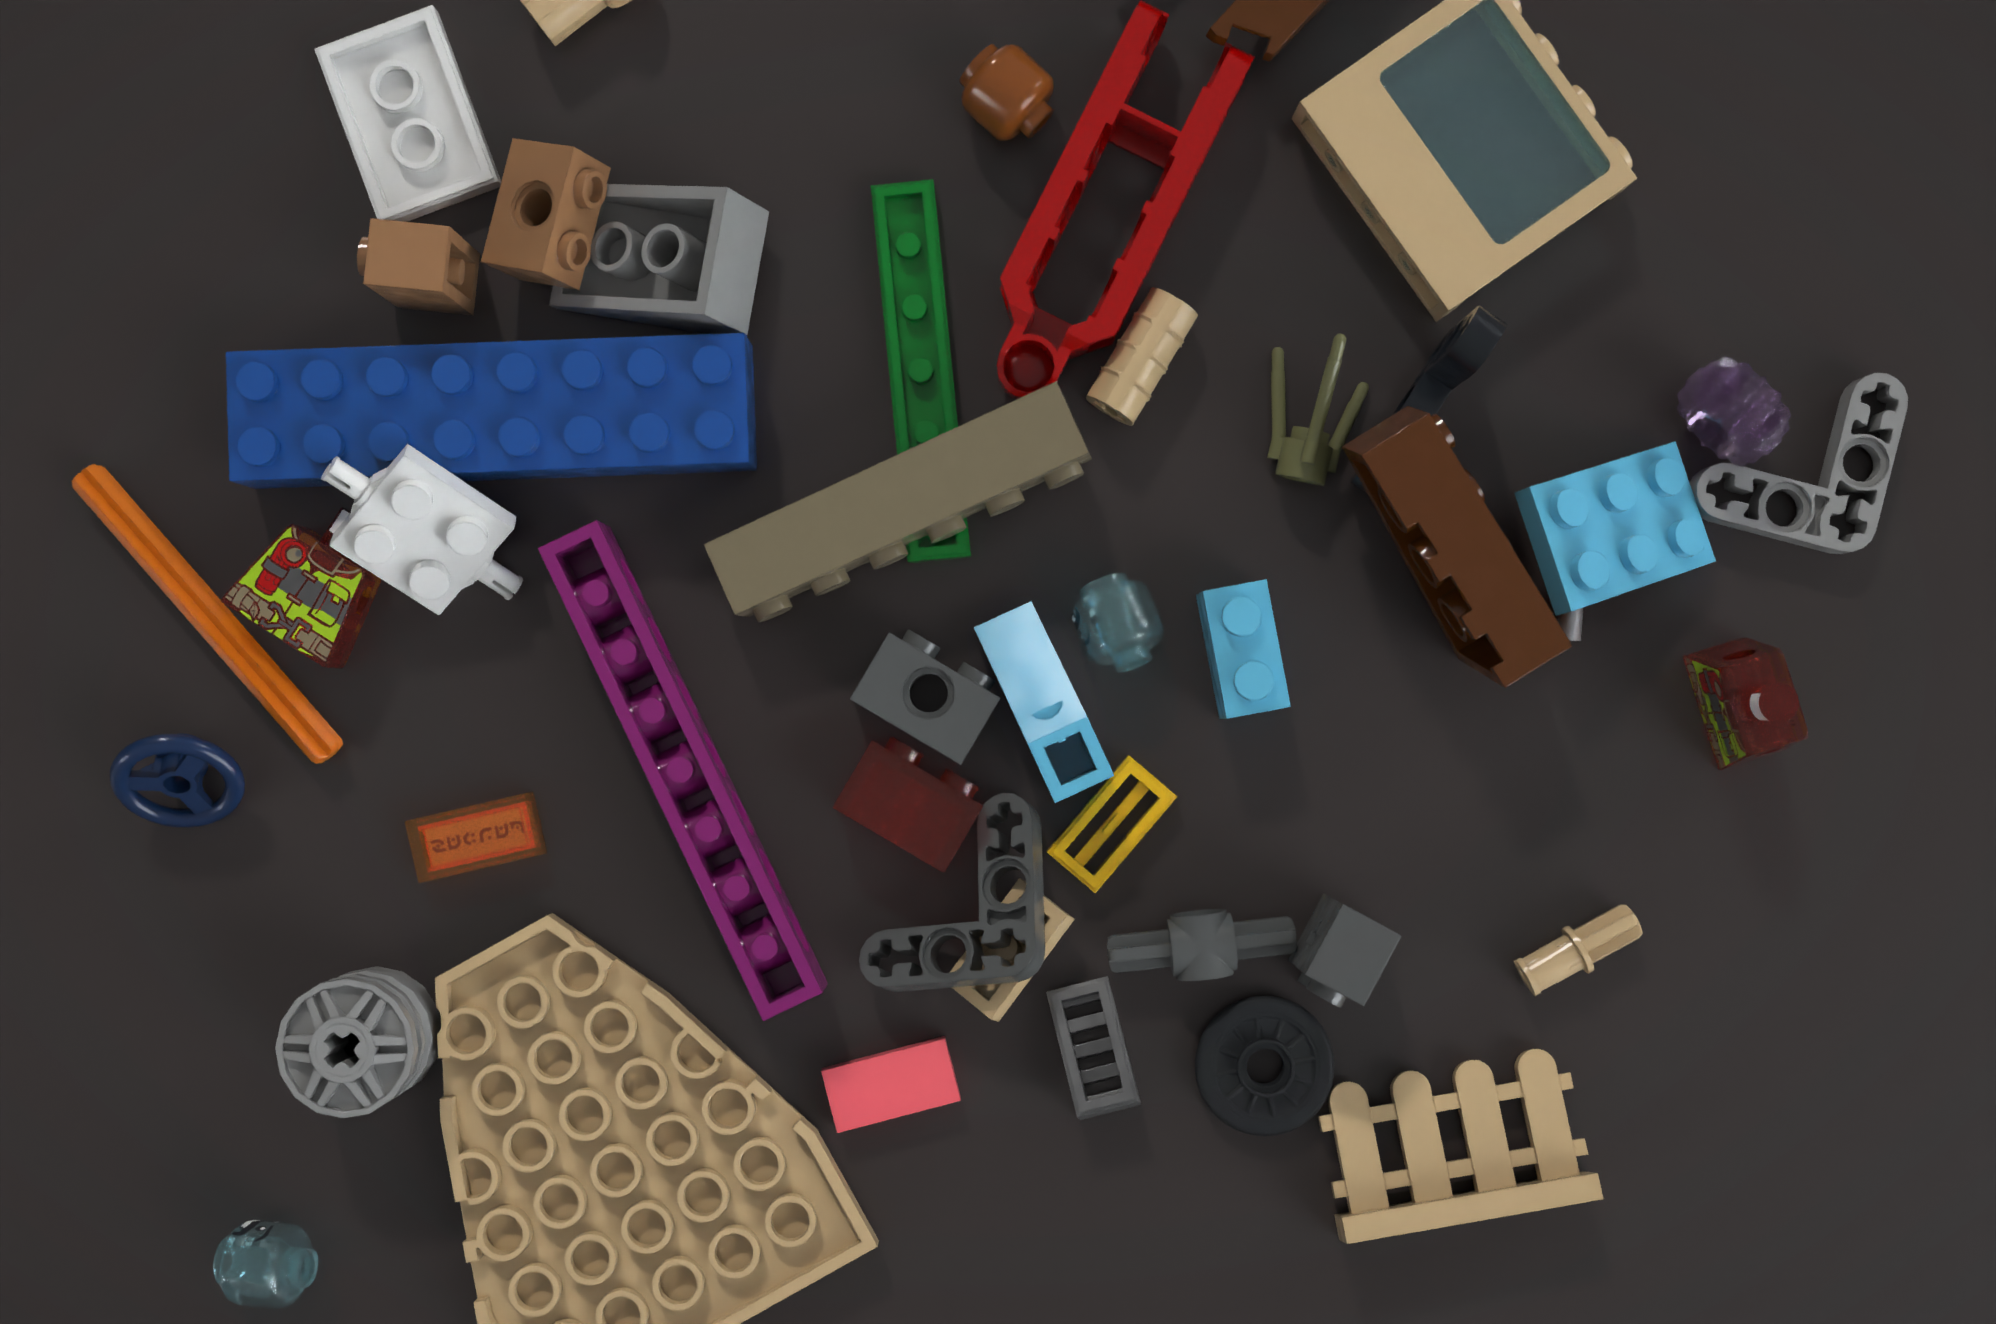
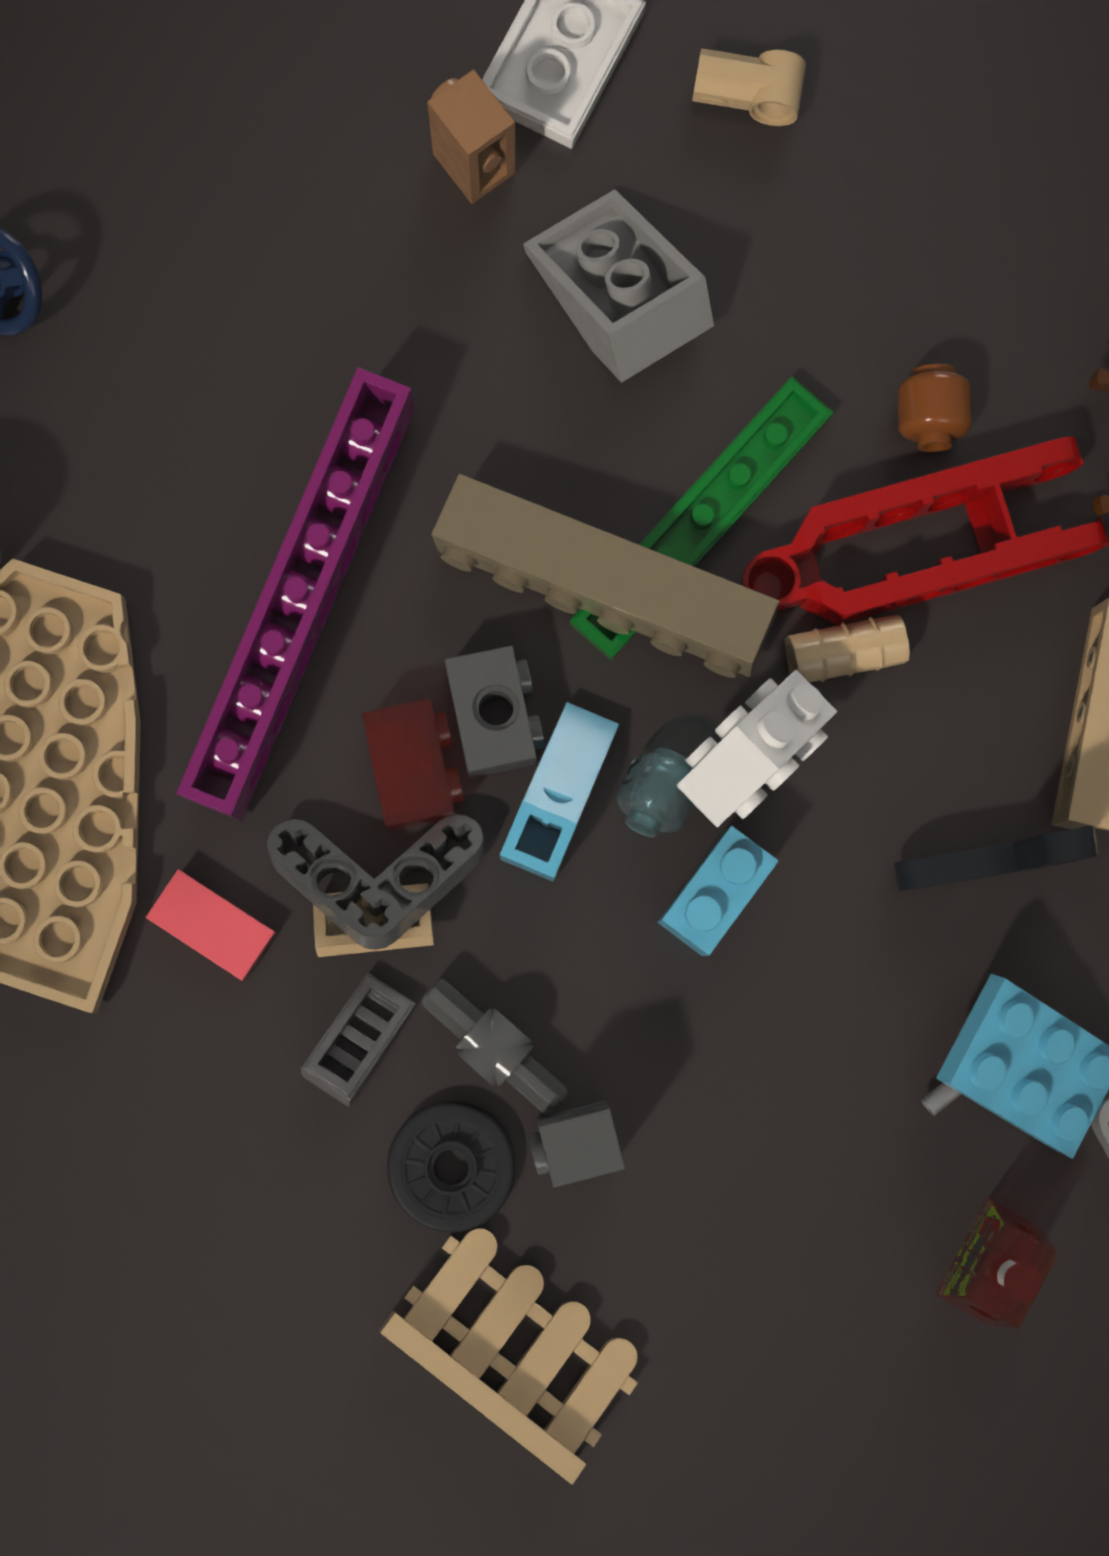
camera: 40 degrees right, 5 degrees down
orange axle [72,464,343,764] -> none
torso [221,507,382,669] -> none
blue brick [226,333,757,489] -> none
white plate [321,444,523,615] -> none
clear orange tile [405,792,547,883] -> none
medium nougat brick [481,138,611,290] -> none
yellow tile [1046,755,1178,893] -> none
olive plant [1267,333,1369,486] -> none
reddish brown wedge [1342,406,1572,688] -> none
tan axle [1514,904,1643,996] -> none
none -> white brick [676,670,838,828]

